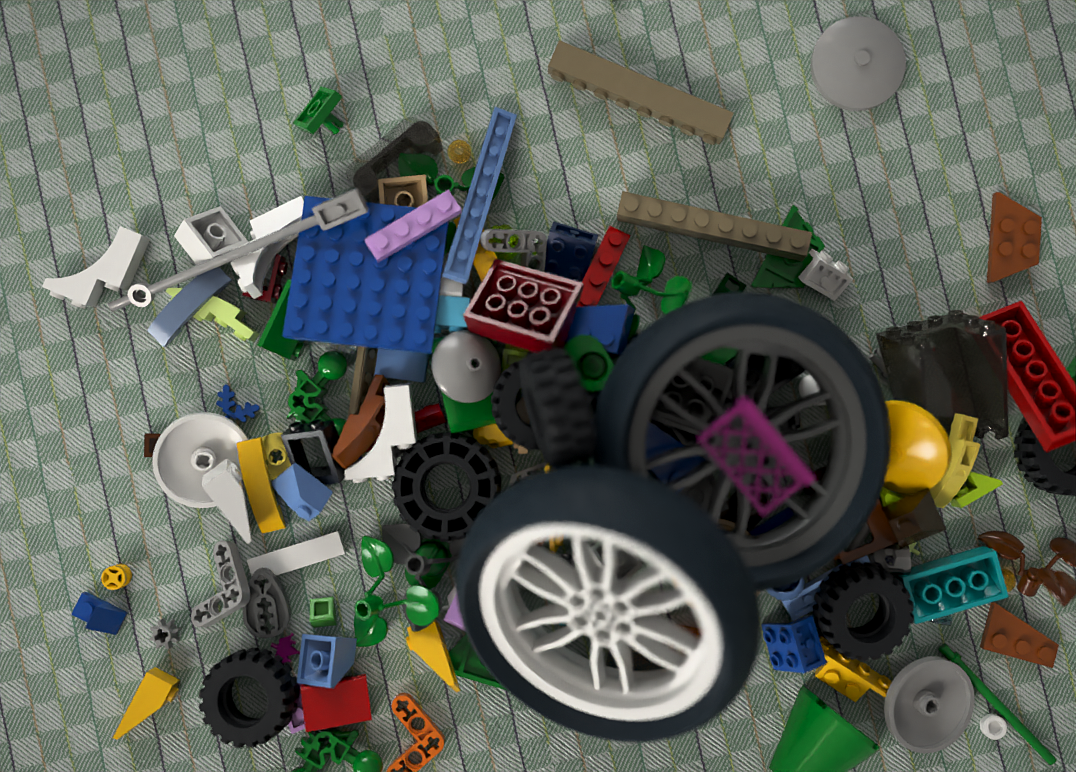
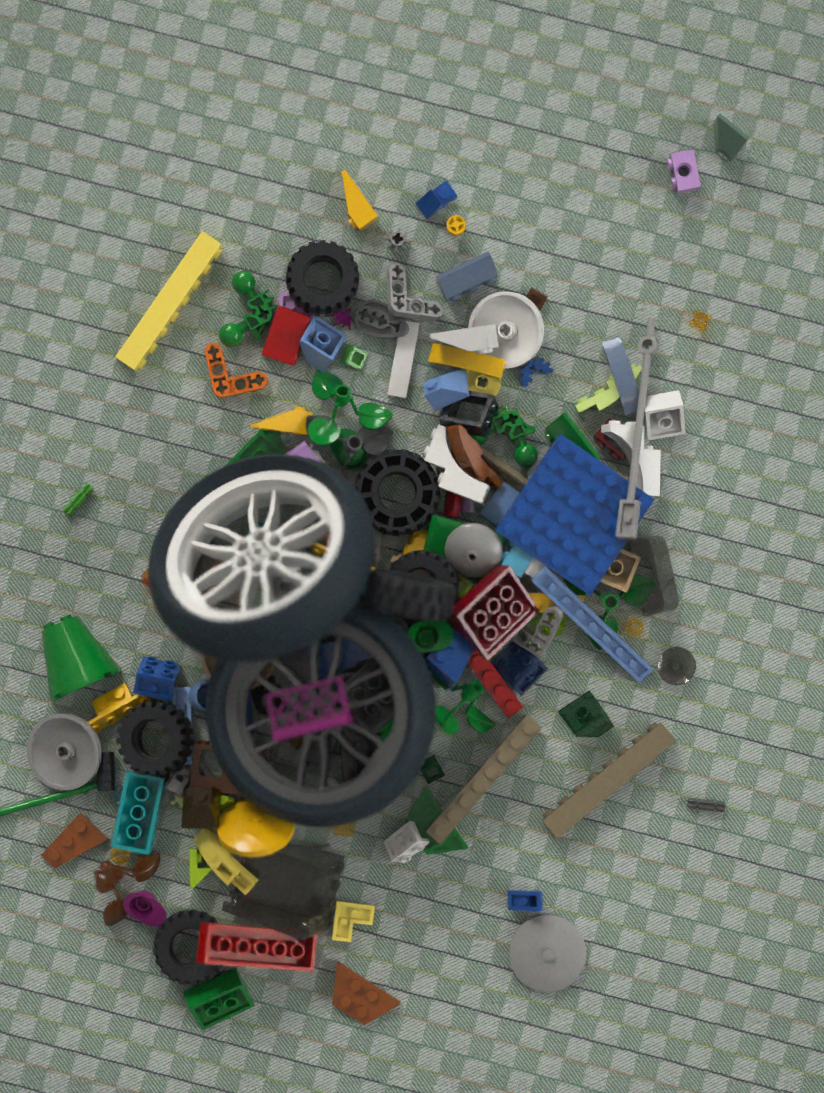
camera: 120 degrees right, 0 degrees up
white arch [42,226,150,309] -> none
green tile [293,86,344,135] -> none
lavender plate [364,190,462,263] -> none
white tile [980,713,1007,740] -> none
none -> black axle [97,752,116,791]
none -> magenta piece [123,890,166,927]
none -> light yellow plate [332,901,375,942]
none -> sand blue slope [436,251,498,303]
none -> lavender slope [460,497,474,514]
none -> blue slope [508,890,542,911]
none -> clear green slope [558,690,614,737]
none -> clear smoke dish [657,647,696,685]
none -> clear yellow plate [689,310,711,332]

